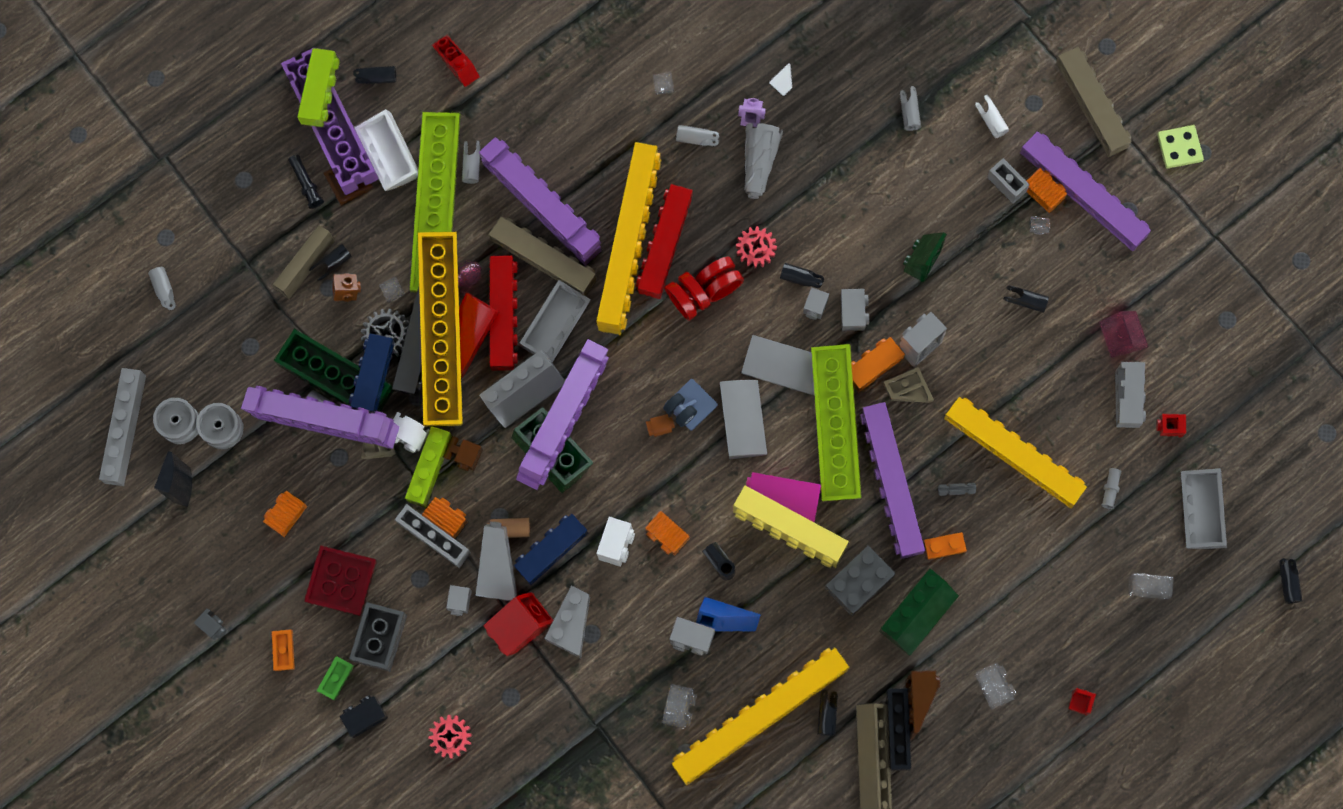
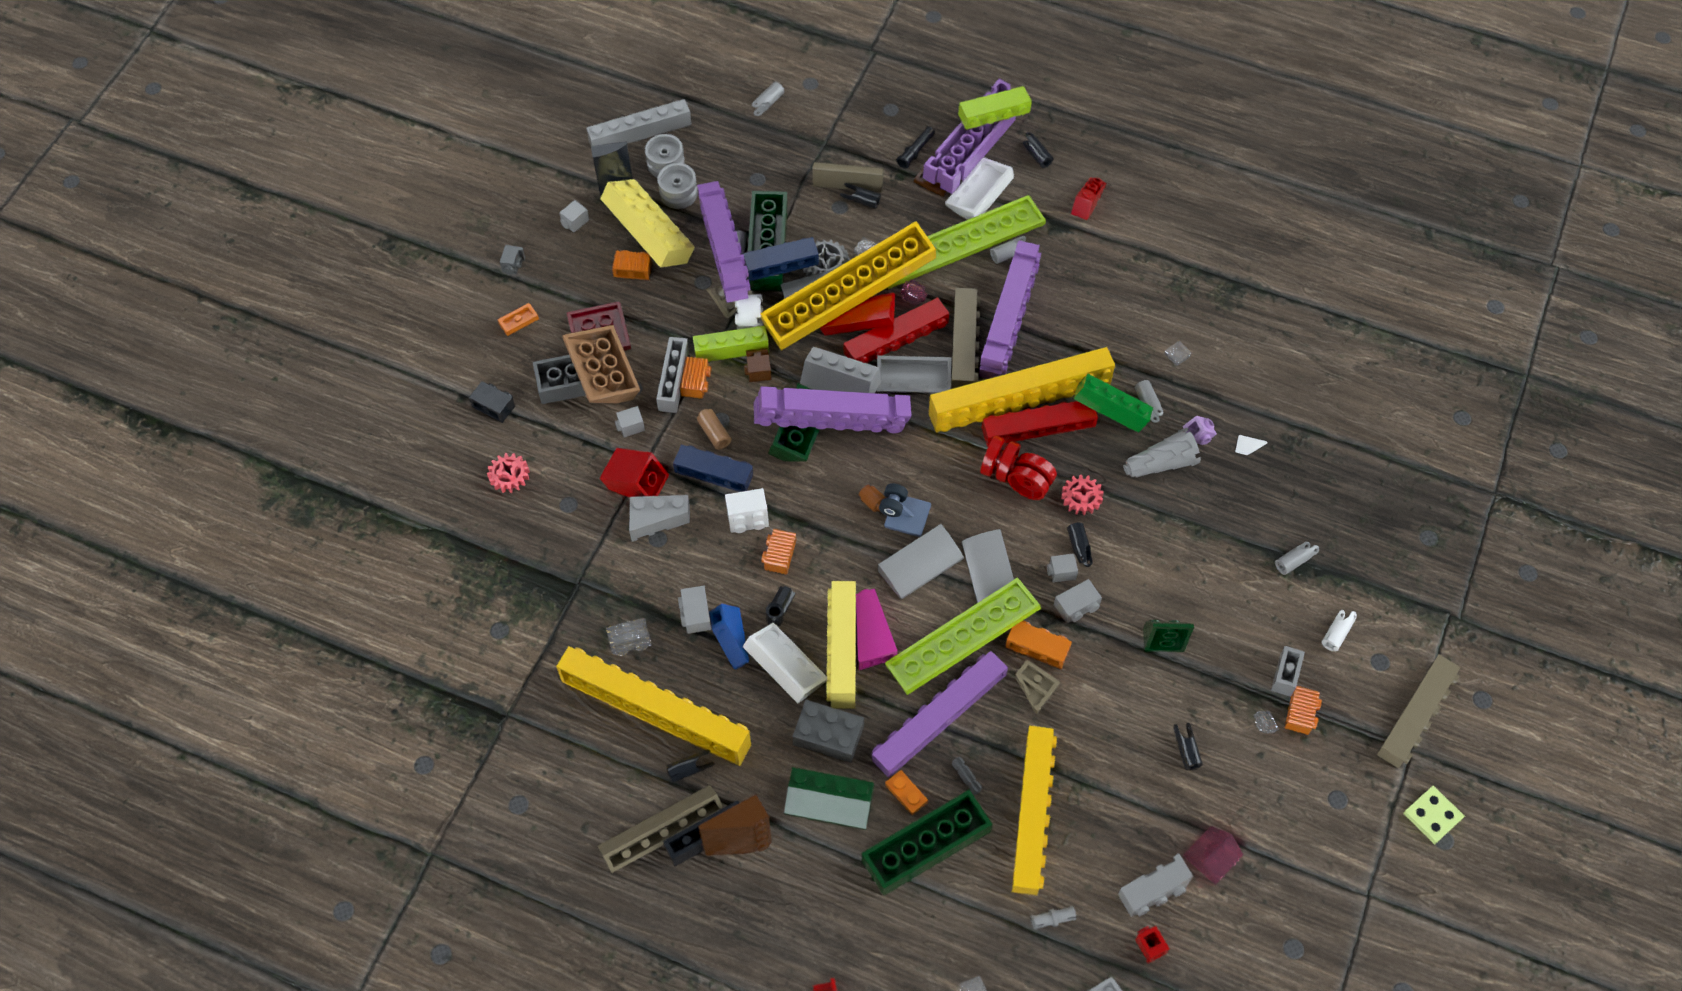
camera: 55 degrees right, 15 degrees down
bright green plate [317,656,354,701] -> none
dark orange brick [332,273,361,302] -> none
light grey slope [476,522,517,601] -> none
light grey brick [899,312,947,368] -> none
clear brick [975,663,1016,710] -> none
medium lavender brick [1020,131,1151,251] -> none
none -> light grey brick [560,200,589,232]
none -> medium nougat slope [562,325,640,403]
none -> light yellow brick [601,179,695,268]
none -> white slope [743,622,827,703]
none -> dark green brick [861,789,993,896]
none -> green brick [1073,374,1153,433]

